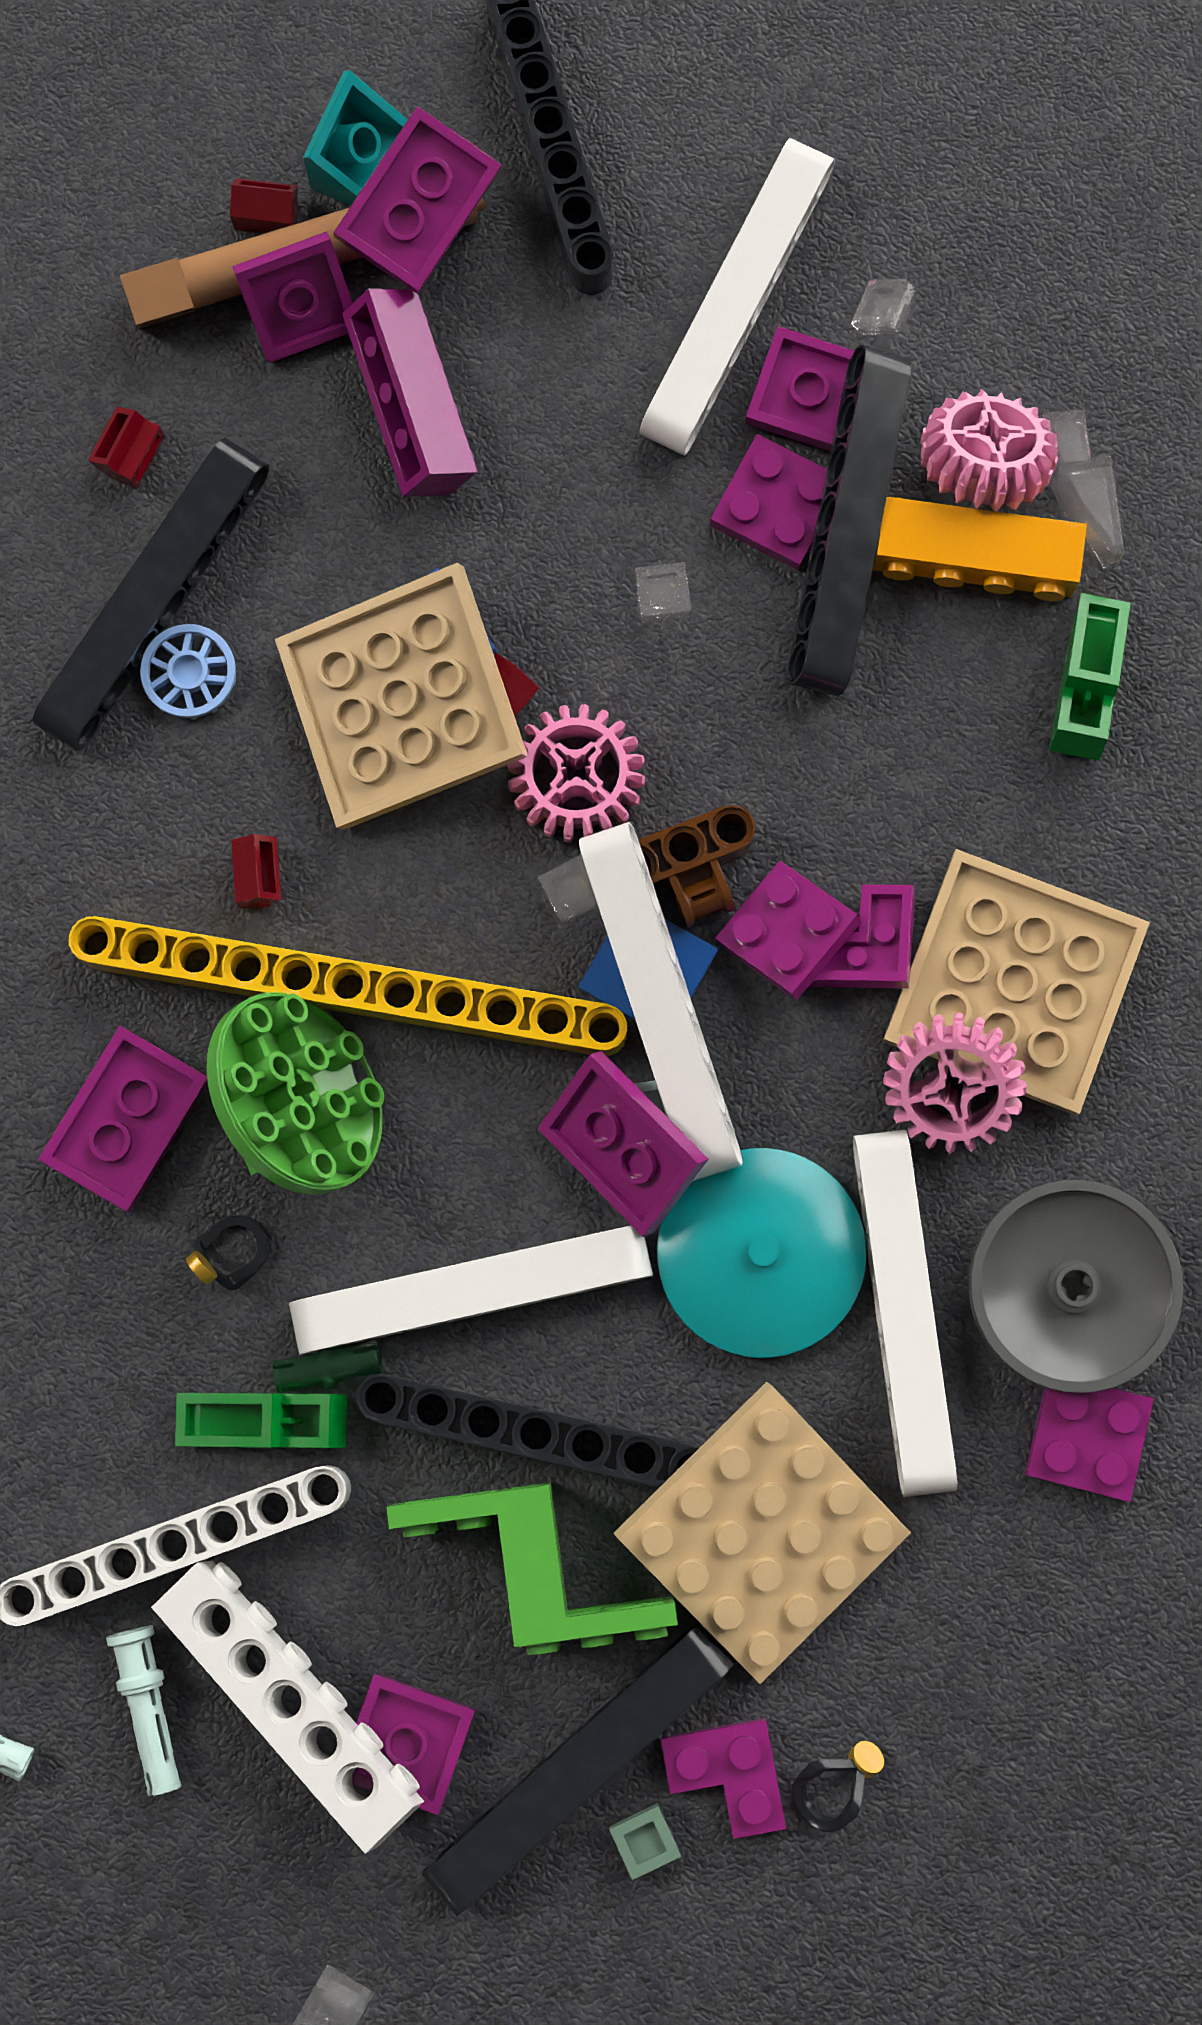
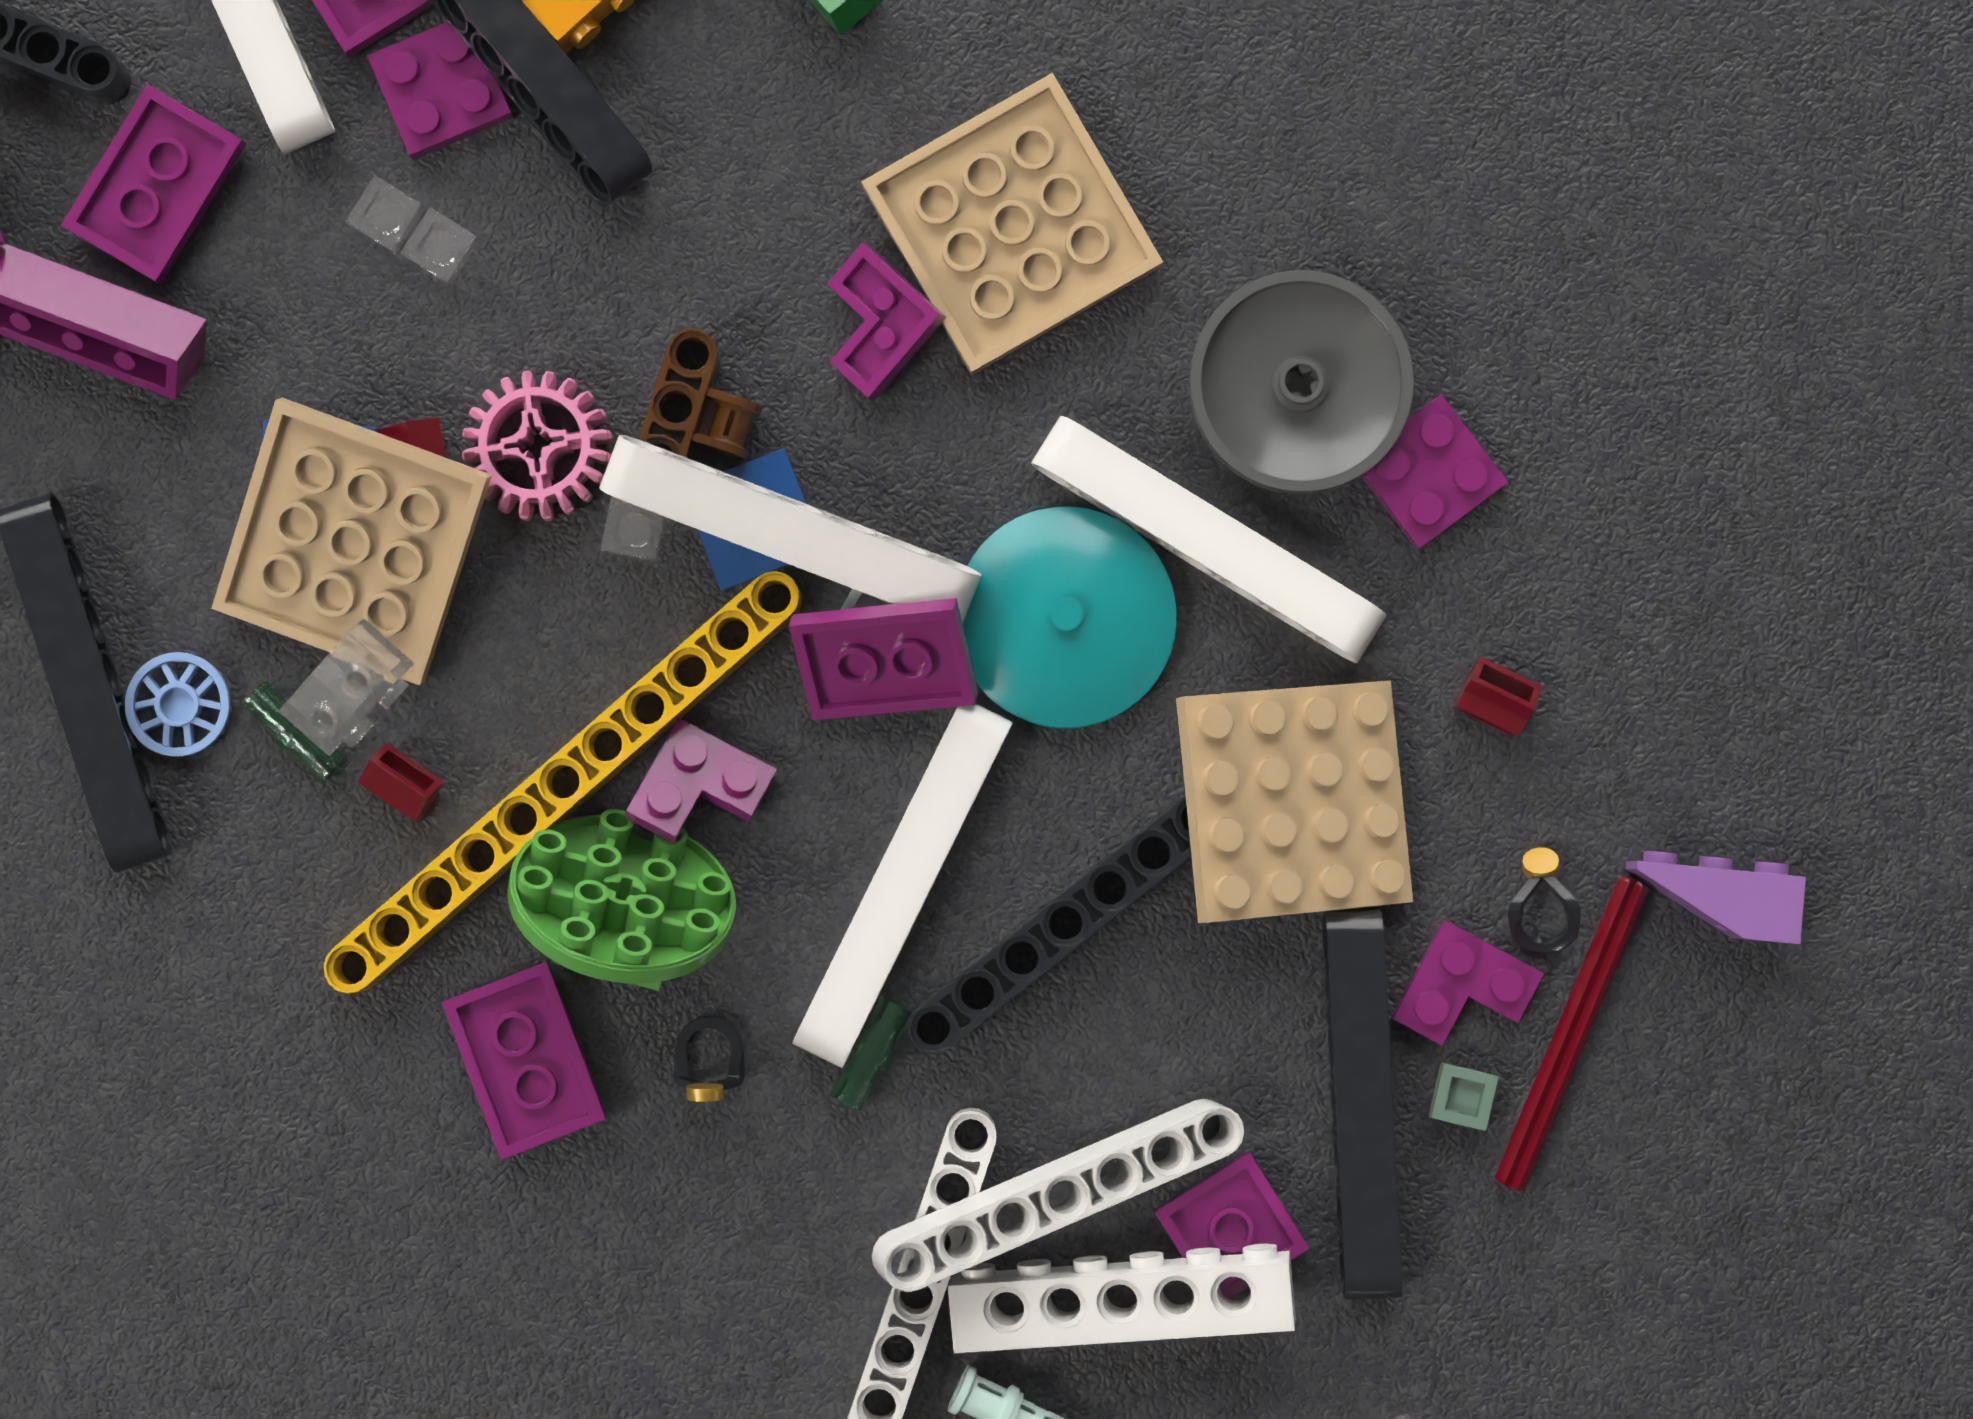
camera: 55 degrees left, 5 degrees up
green slope [175,1393,347,1448] -> none
bright green bracket [386,1482,678,1655] -> none
magenta plate [715,861,861,1001] -> none
bright pink gear [883,1012,1027,1154] -> none
none -> magenta plate [61,84,247,285]
none -> clear green pin [242,681,348,783]
none -> clear brick [279,619,415,756]
none -> clear plate [345,175,425,255]
none -> plate [625,718,777,843]
none -> white beam [872,1099,1244,1292]
none -> dark red piece [1452,656,1542,738]
none -> dark red axle [1495,877,1648,1191]
none -> medium lavender slope [1626,851,1806,944]

